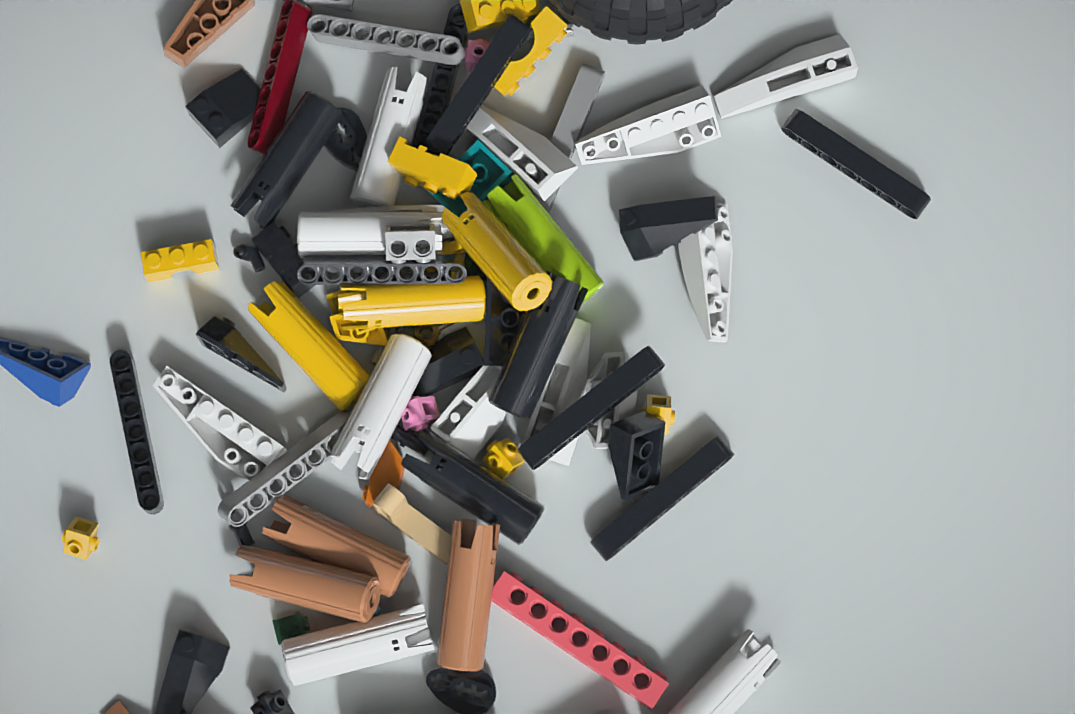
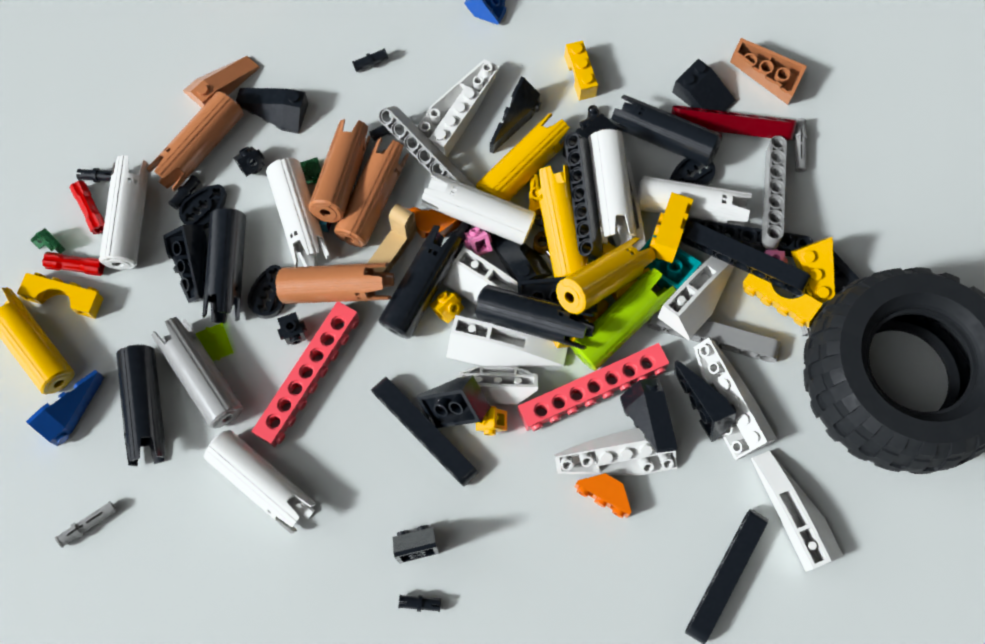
camera: 80 degrees right, 5 degrees down
yellow brick [62,516,100,560] -> none
black beam [110,350,164,515] -> none
brick [385,224,436,264] -> none
black beam [517,346,666,470] -> none
none -> black brick [277,312,307,345]
none -> black pin [352,48,389,72]
none -> black slope [393,525,439,564]
none -> black pin [398,595,441,612]
none -> coral brick [517,343,669,431]
none -> orange slope [575,473,631,518]
none -> black wedge [674,360,737,442]

